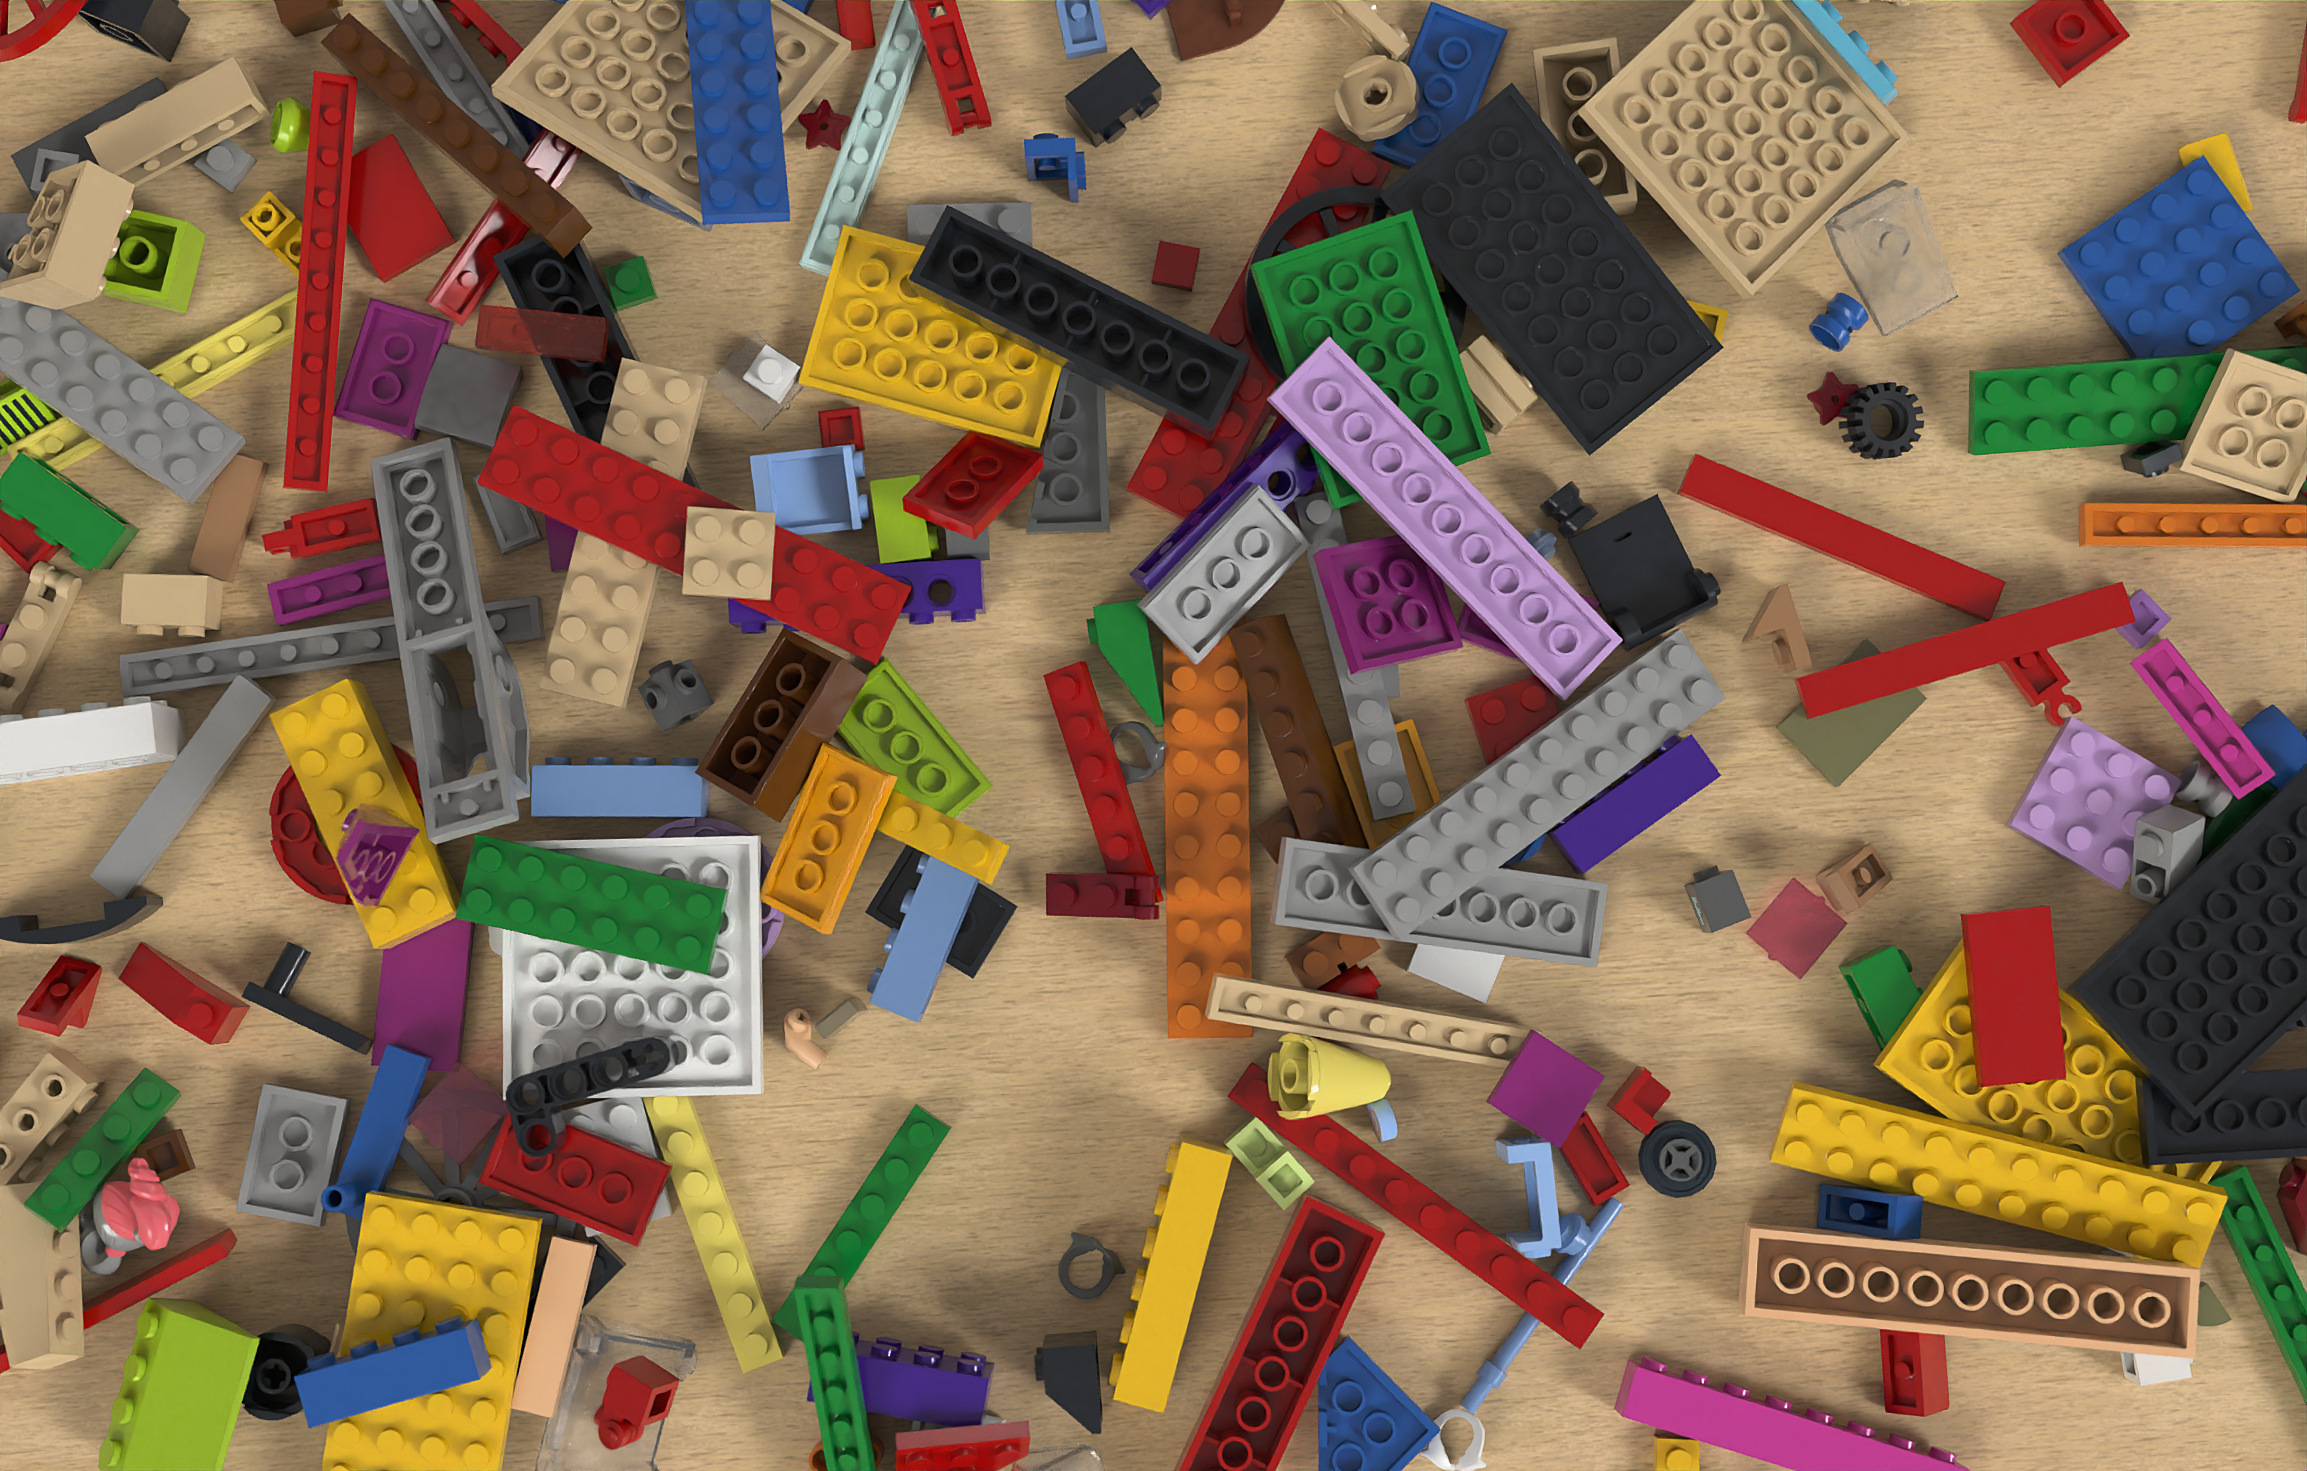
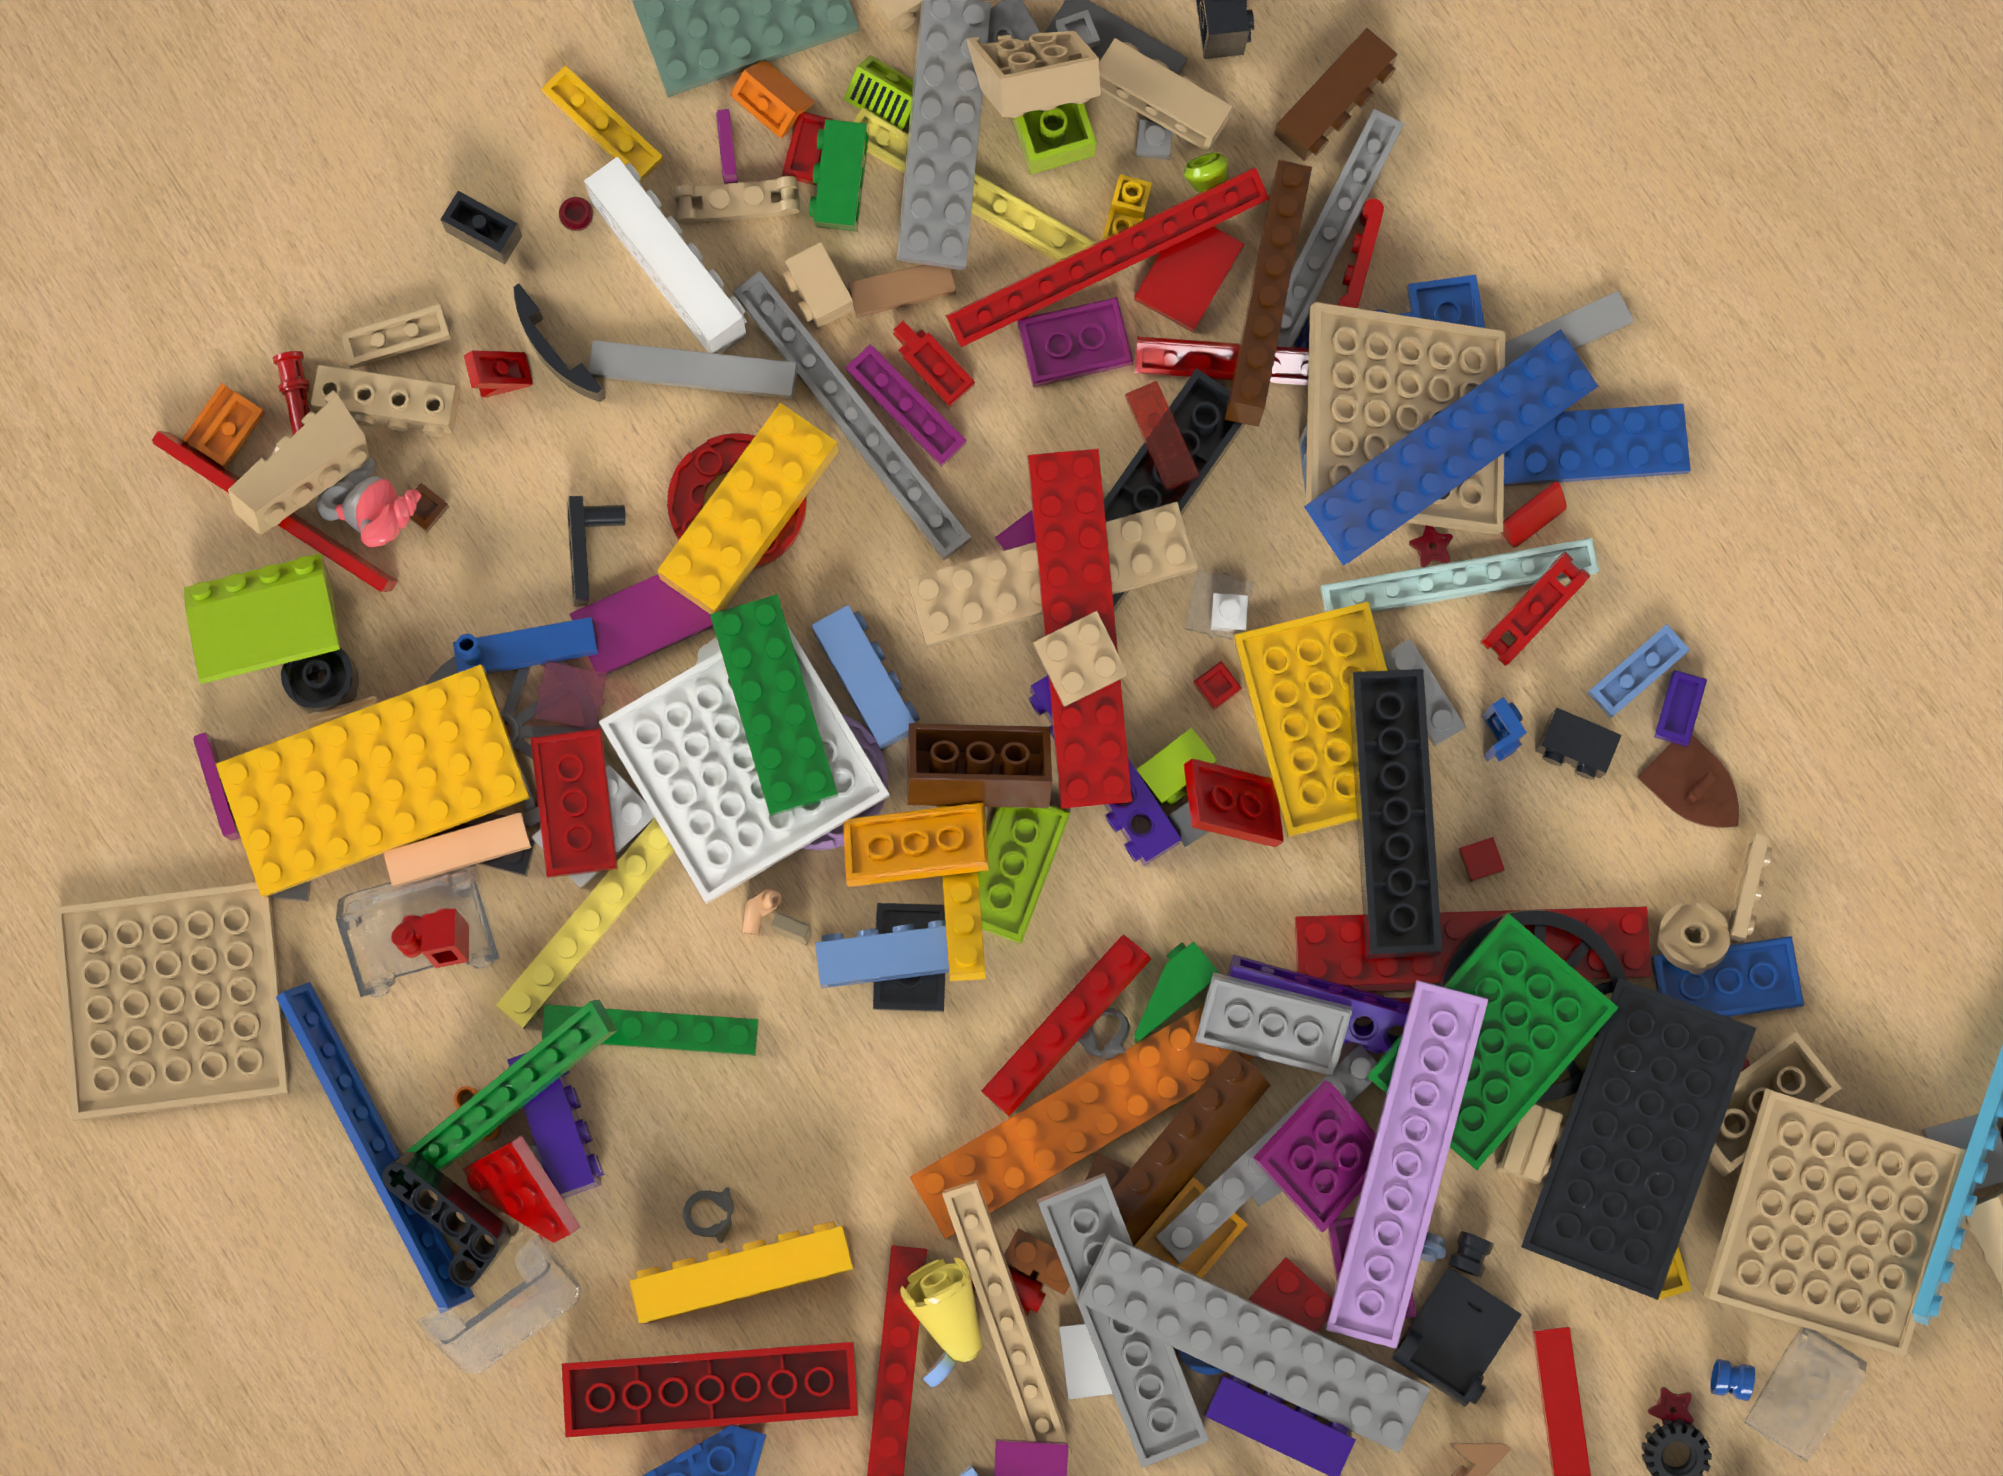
camera: 55 degrees right, 5 degrees down
green plate [23,1068,181,1233] -> none
red slope [118,942,251,1045] -> none
light grey plate [236,1083,352,1227] -> none
blue brick [294,1316,492,1428] -> none
magenta wedge [336,804,419,906] -> none
light grey piece [370,436,530,844] -> none
flat silver slope [414,343,524,450] -> none
light grey tile [472,473,544,555] -> none
black beam [505,1035,679,1158] -> none
green plate [603,256,658,311] -> none
dark grey brick [638,659,714,732] -> none
light blue panel [750,444,871,535] -> none
dark grey wing [1026,367,1110,535] -> none
black slope [1034,1331,1103,1434] -> none
dark red plate [1046,872,1159,920] -> none
yellowish green slope [1223,1115,1315,1210] -> none

